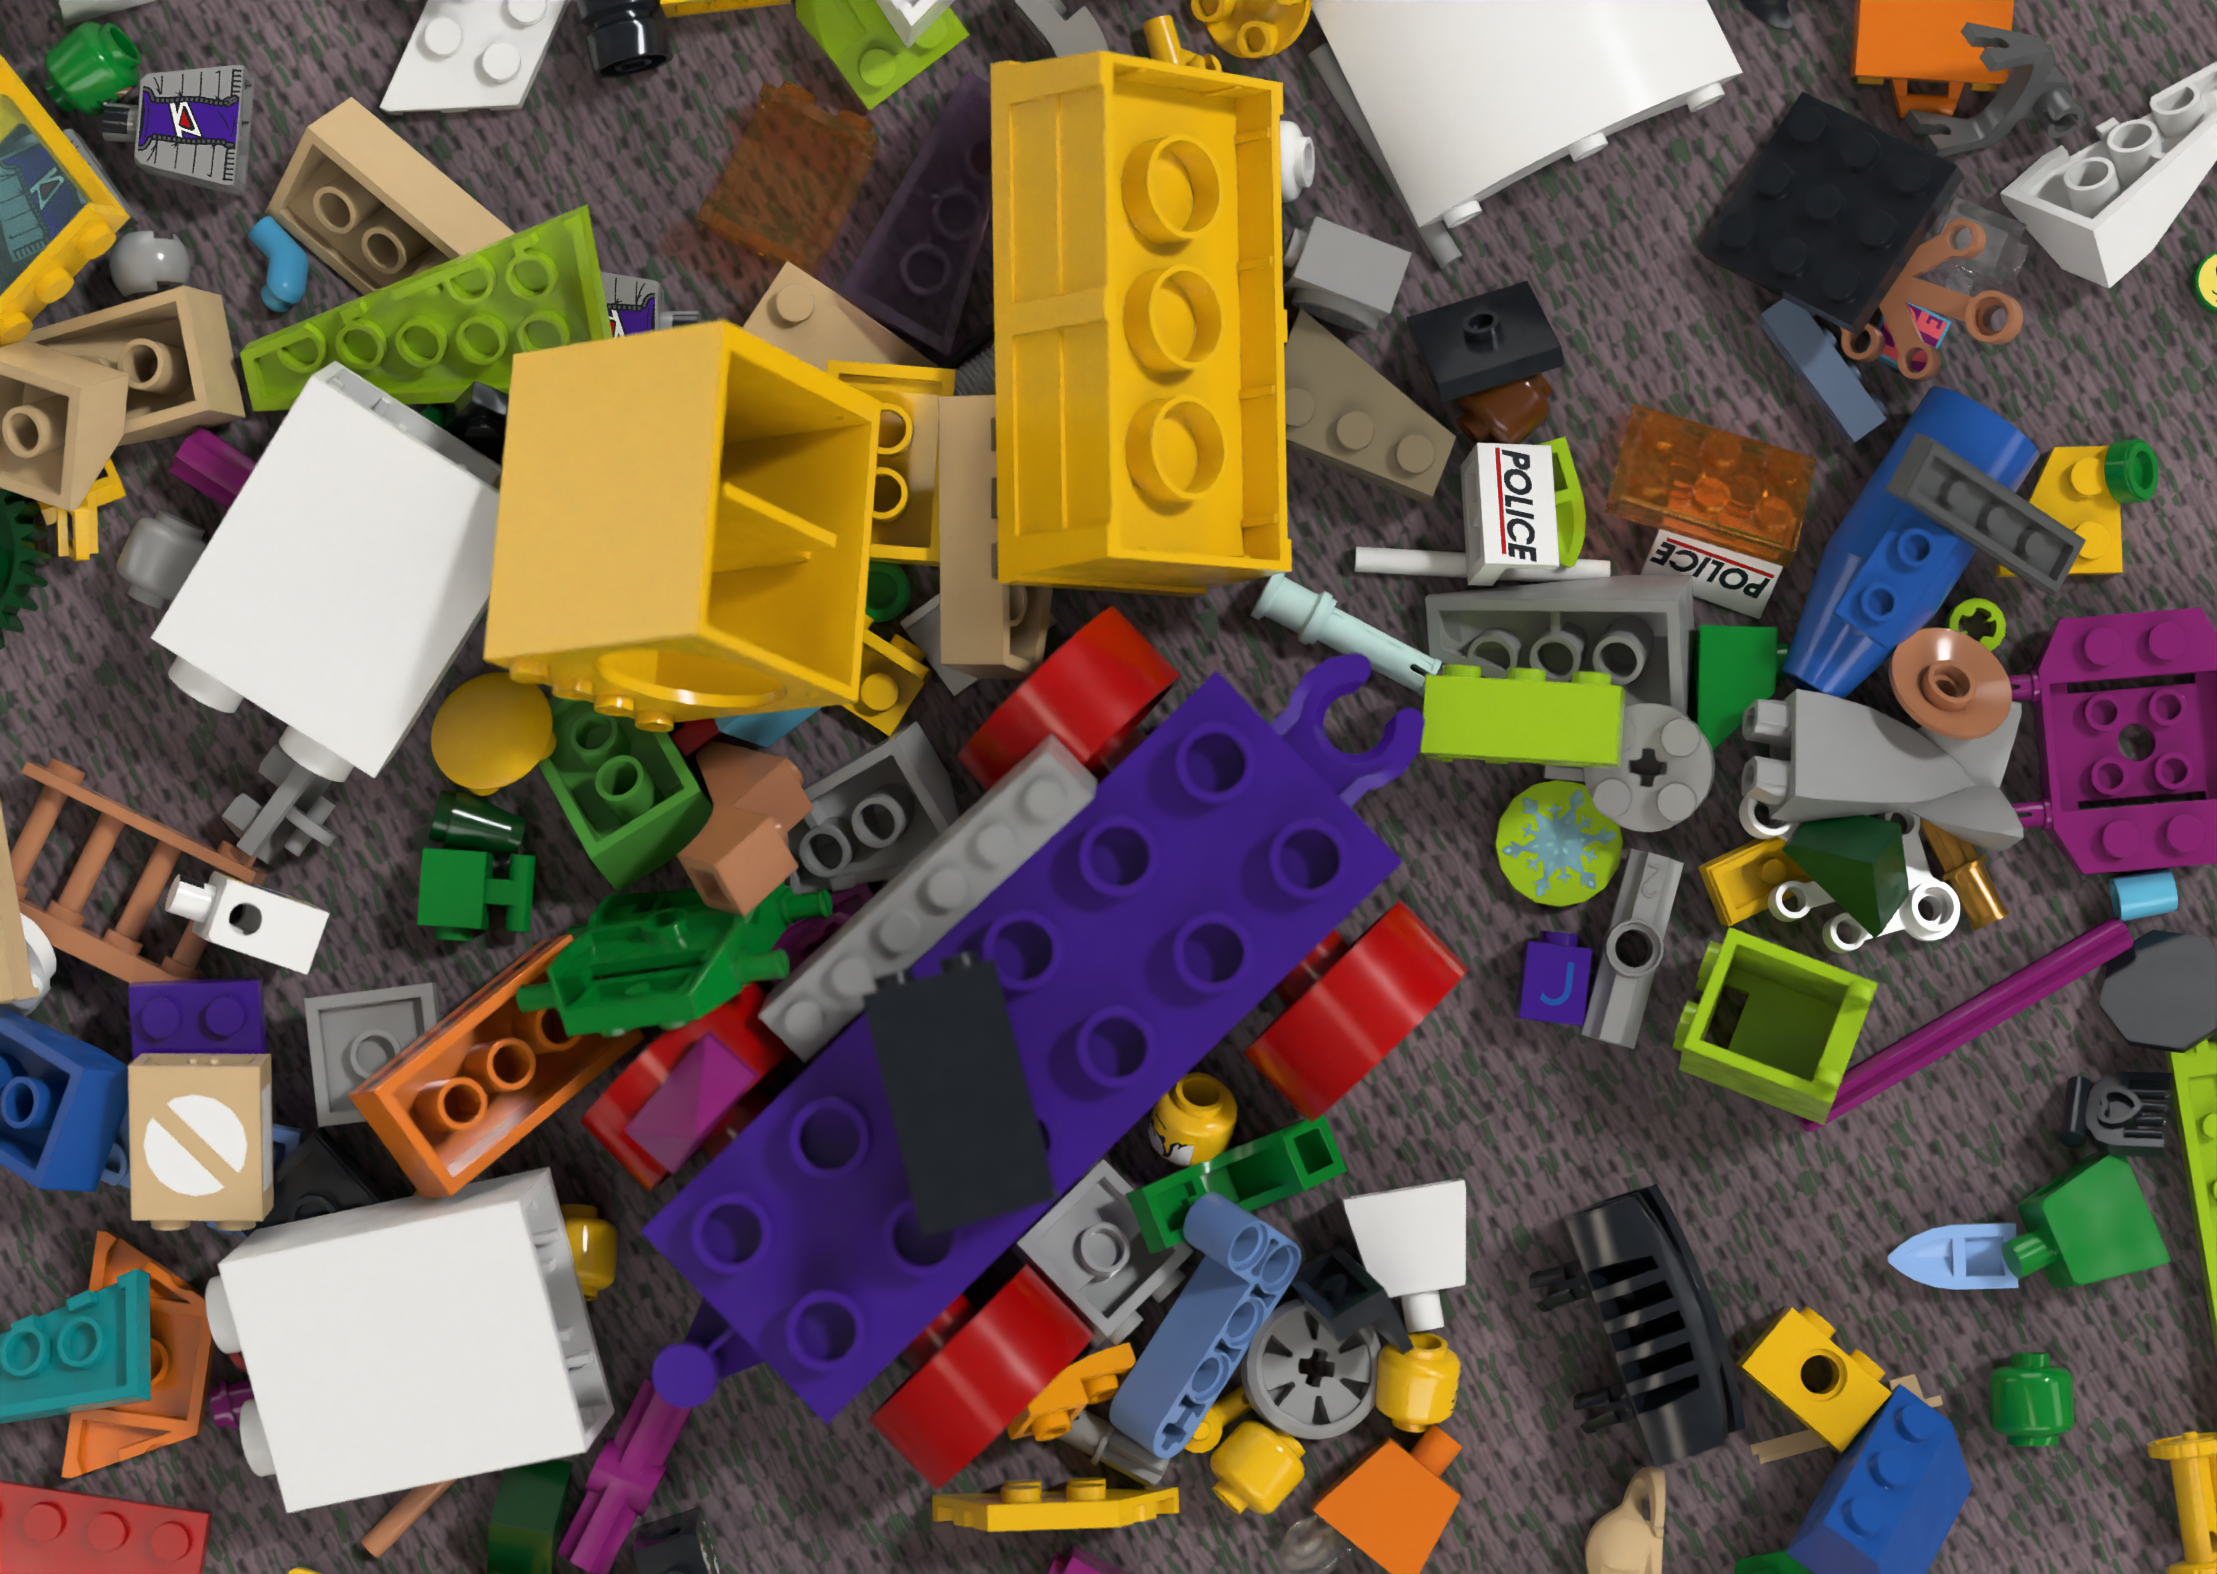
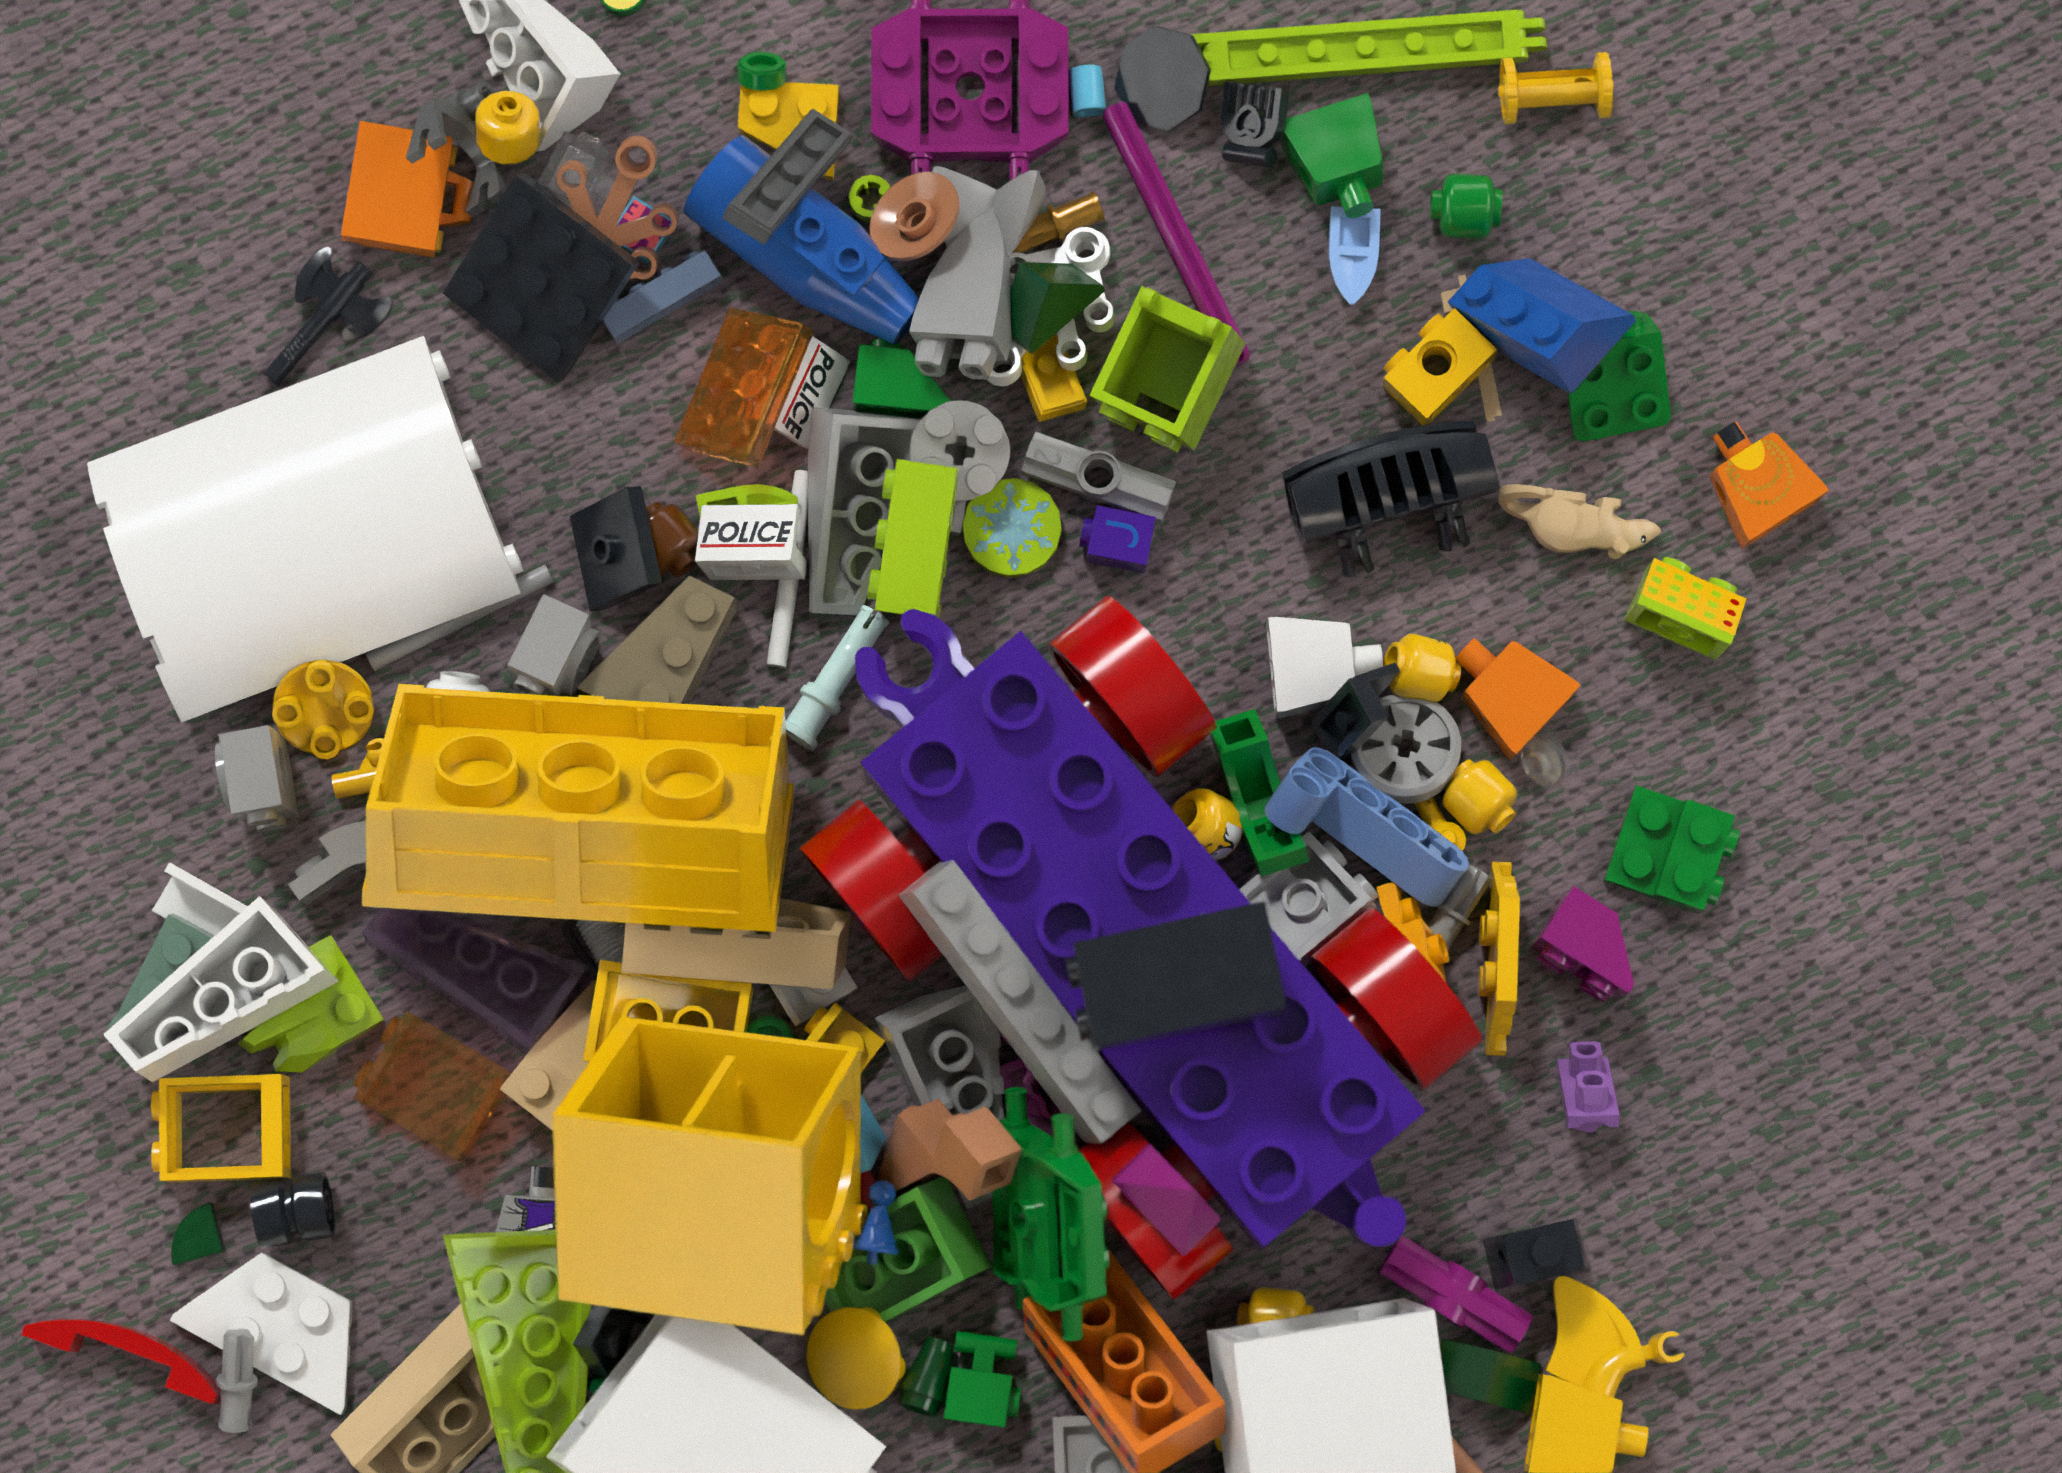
camera: 90 degrees left, 5 degrees down
none -> yellow head [476,91,540,164]
none -> blue piece [853,1180,899,1265]

